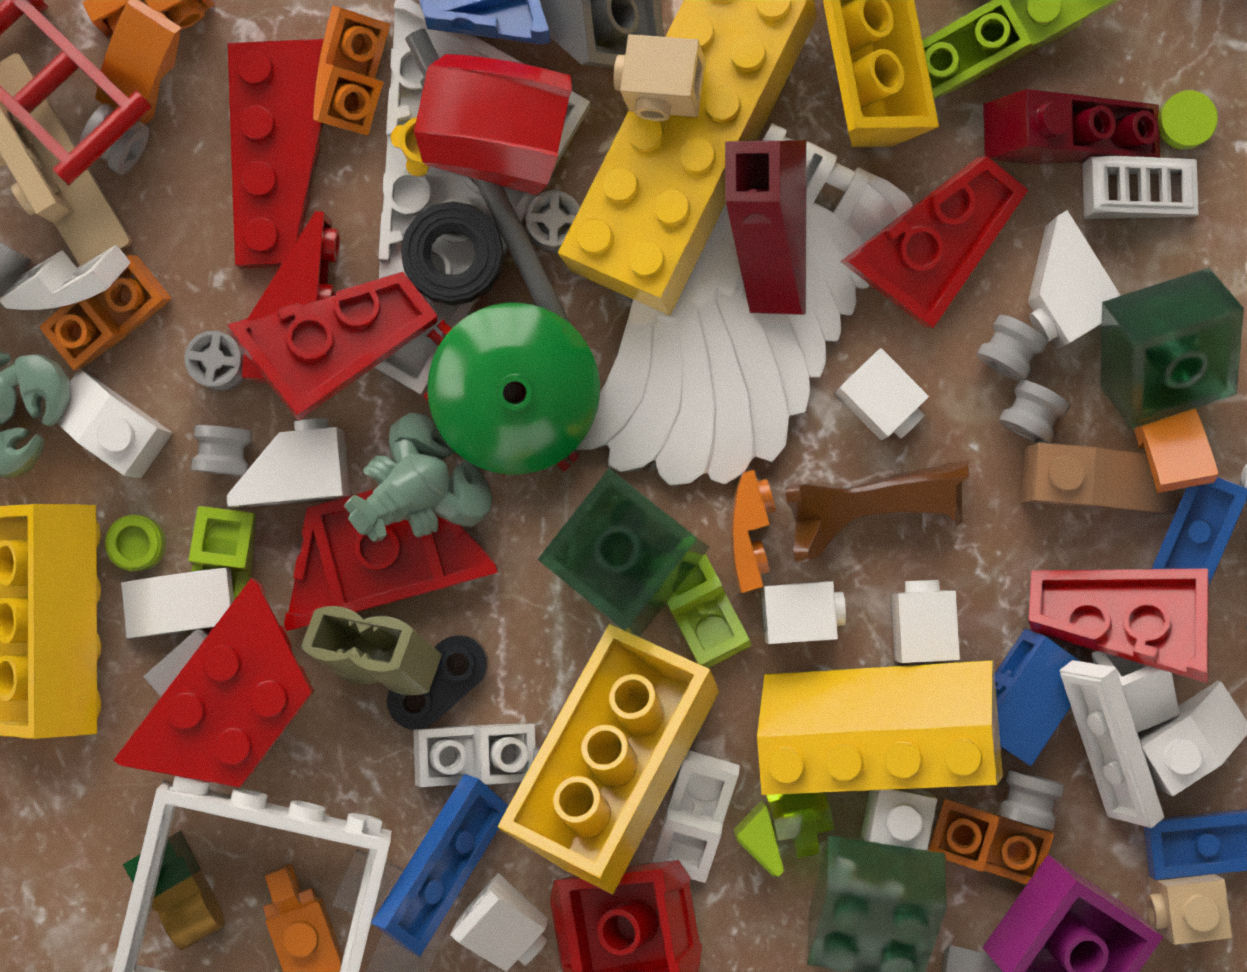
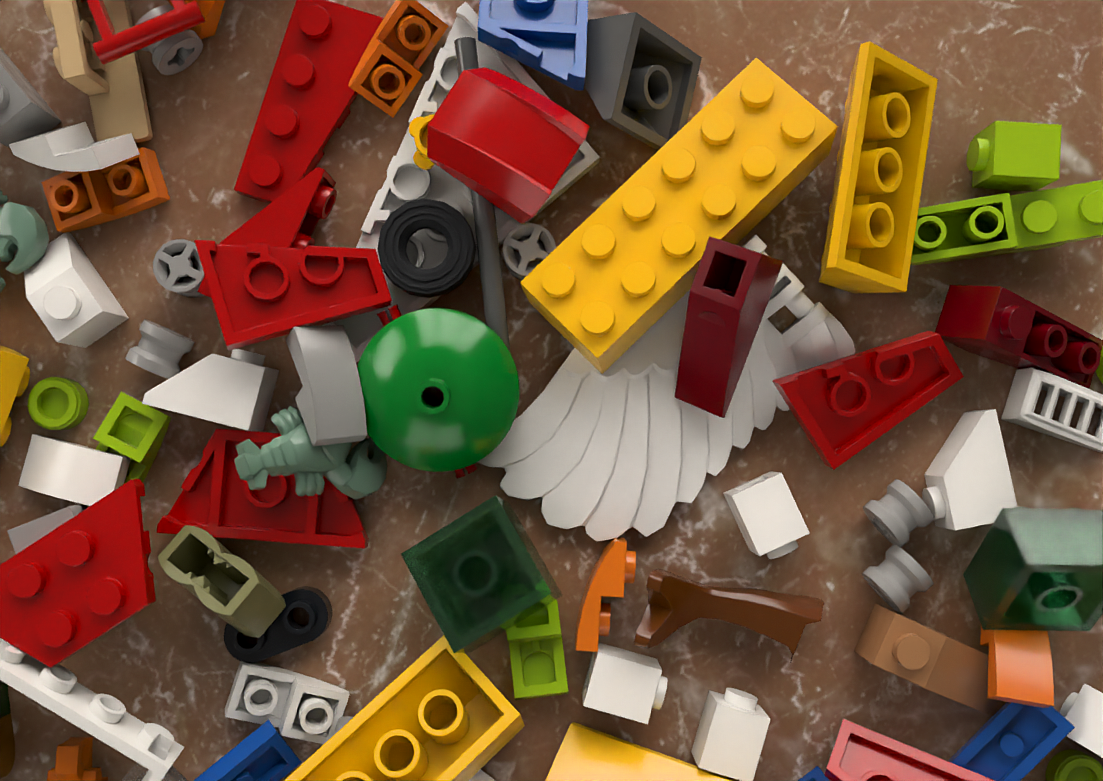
camera: 20 degrees right, 0 degrees up
tan brick [614,34,706,121] -> none
none -> light grey slope [286,325,367,446]

